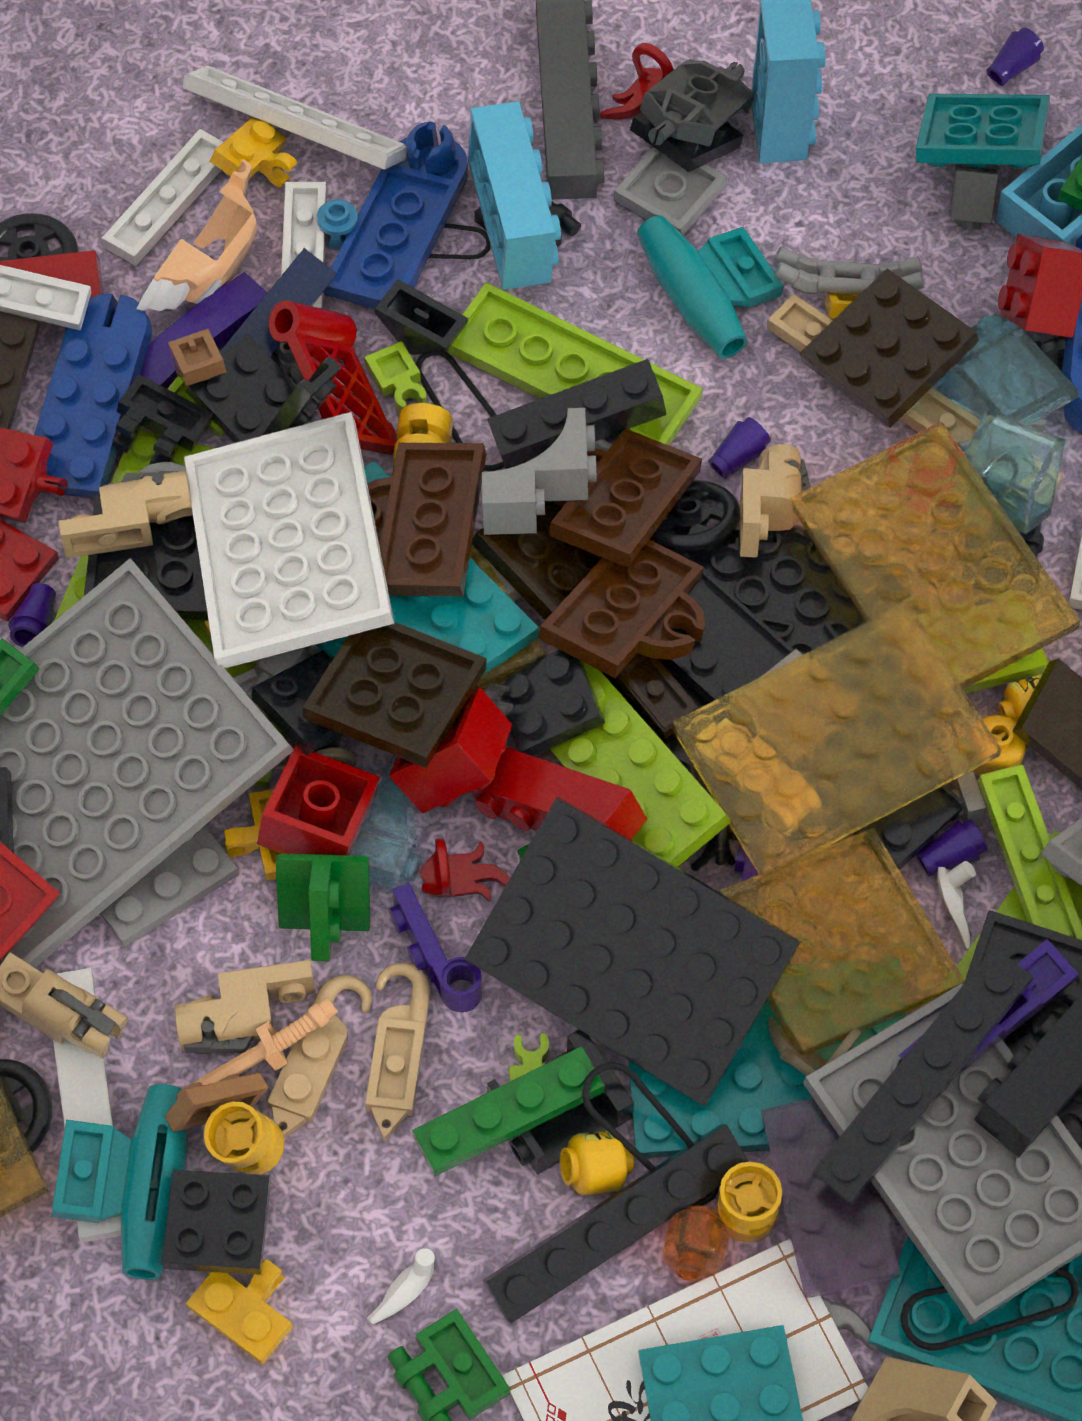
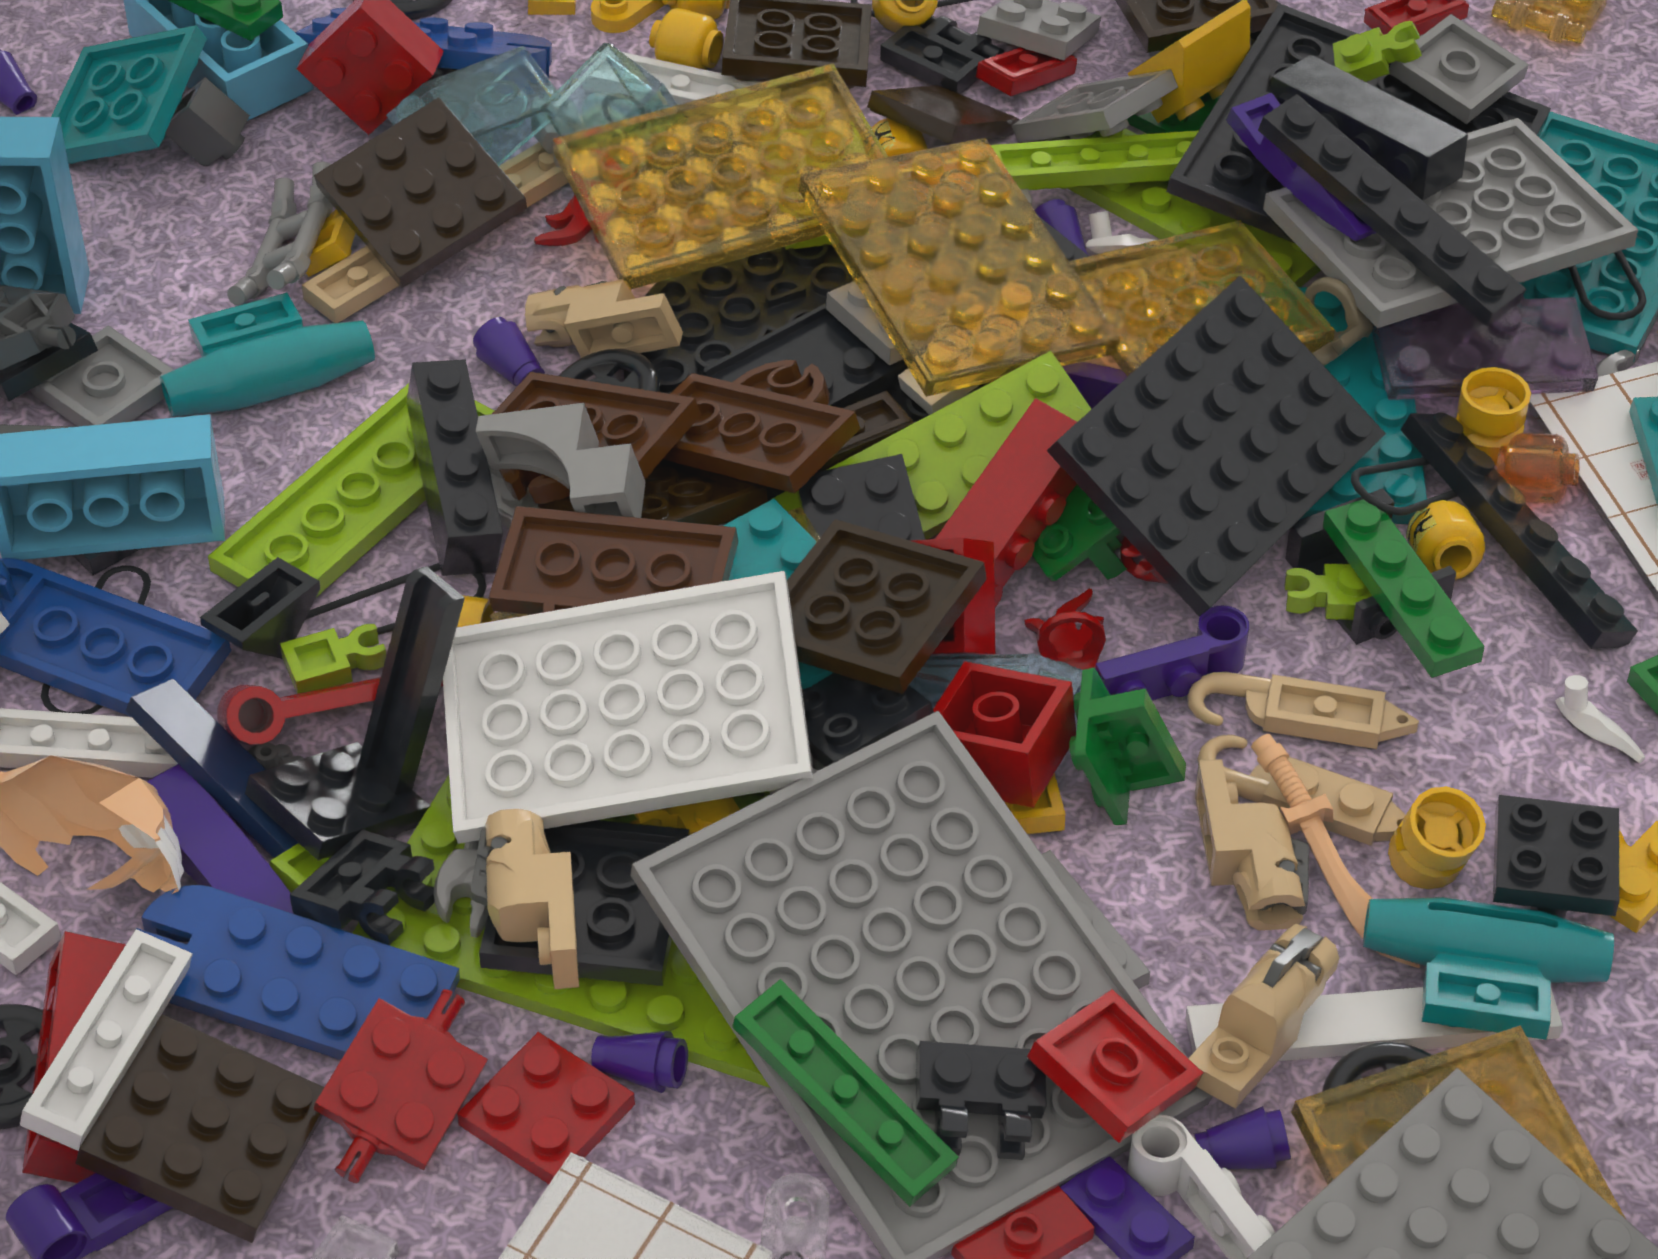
camera: 85 degrees left, 15 degrees down
medium nougat plate [165,1073,268,1132] -> none
medium nougat bracket [168,329,226,386] -> none
dark azure plate [317,200,358,250] -> none

